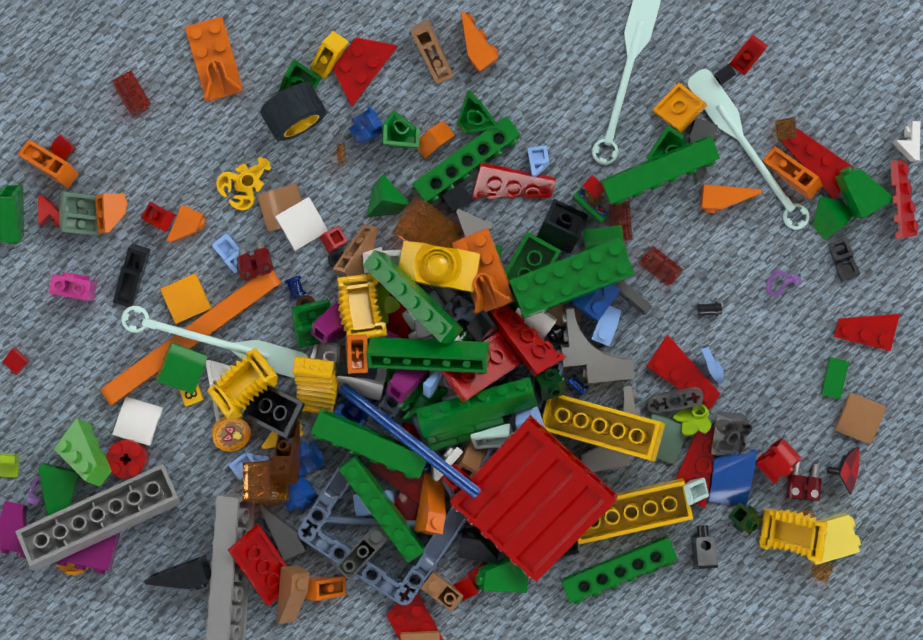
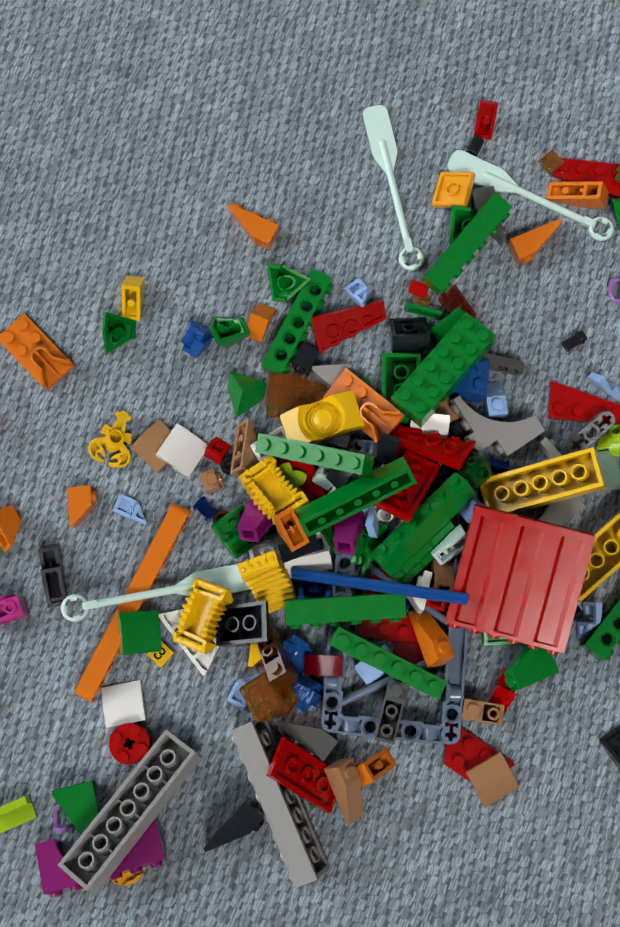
camera: 25 degrees left, 10 degrees down
bright green wedge [54,418,112,487] -> none
red slope [141,201,176,232] -> none
light orange tile [160,273,212,324] -> none
tile [211,416,251,452] -> none
dark red piece [237,242,273,281] -> none
black wheel [260,82,326,141] -> none
red wing [333,37,398,106] -> none
clear orange tile [337,143,347,165] -> none
medium nougat slope [411,19,454,84] -> none
black slope [459,528,499,564] -> none
clear red hinge [638,246,684,286] -> none
none -> medium nougat brick [199,469,225,495]
none -> dark red slope [304,655,344,677]
none -> light blue slope [577,602,602,639]

